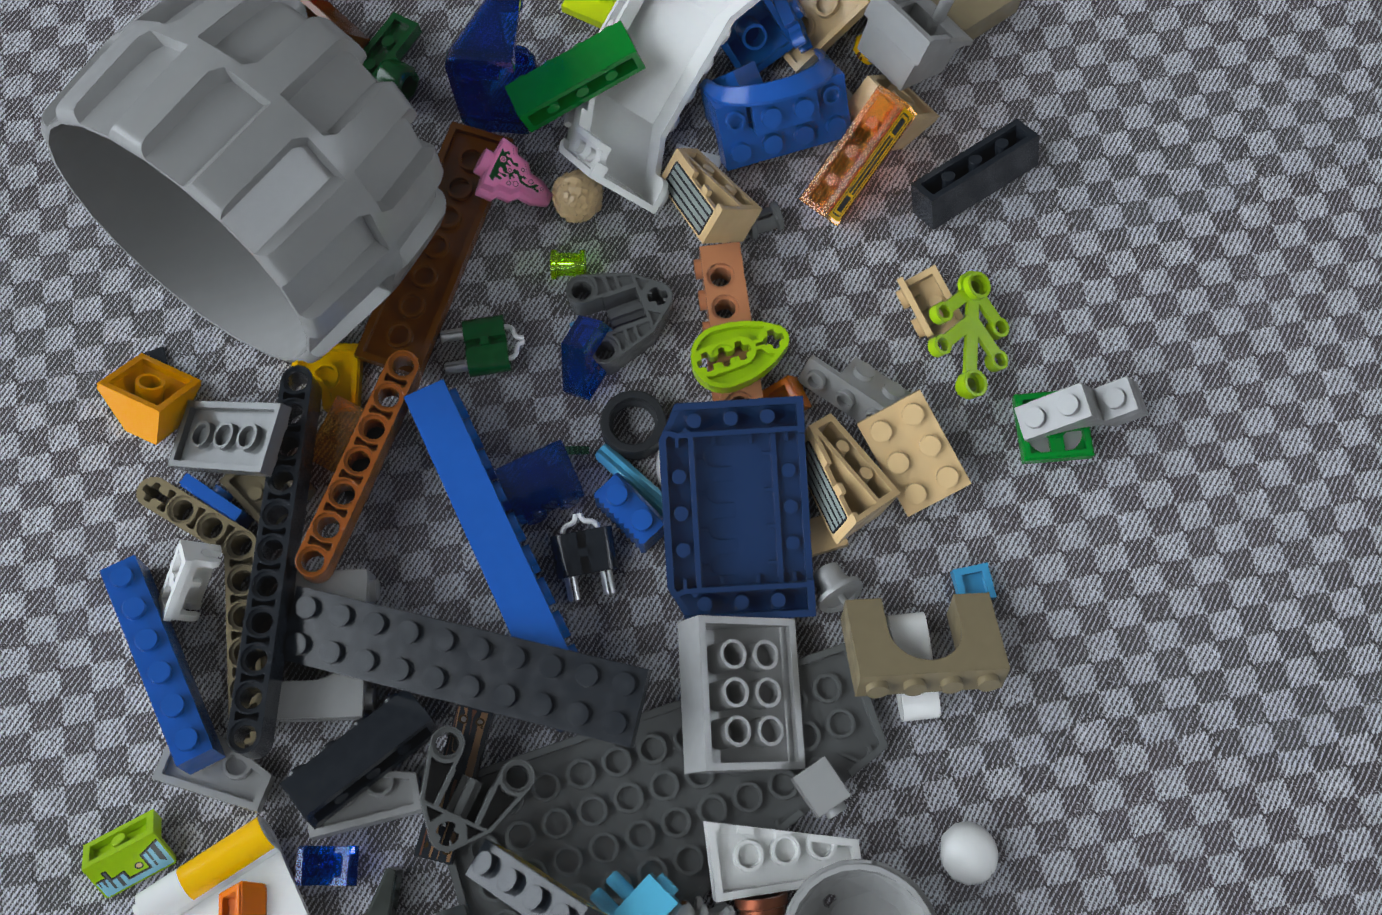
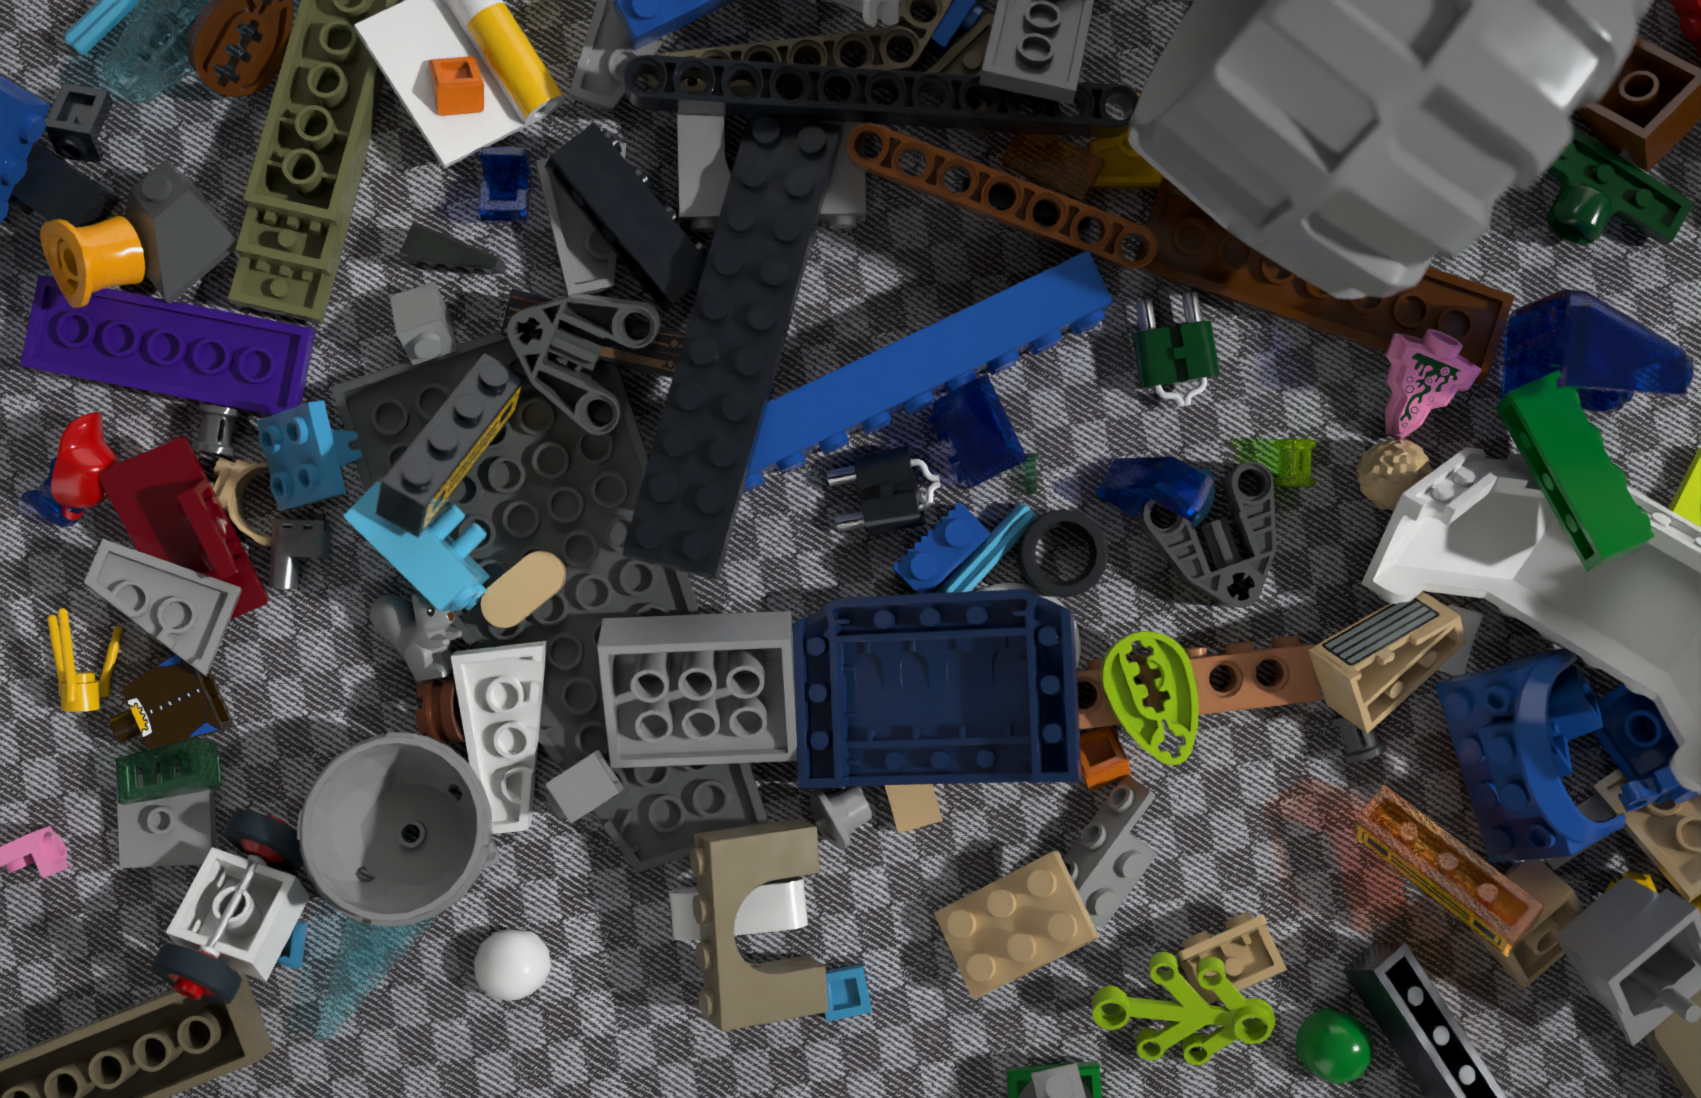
camera: 90 degrees right, 15 degrees up
tan wedge [805,413,901,544] -> none
none -> tan tile [481,551,566,628]
none -> green hair [1296,1008,1374,1084]

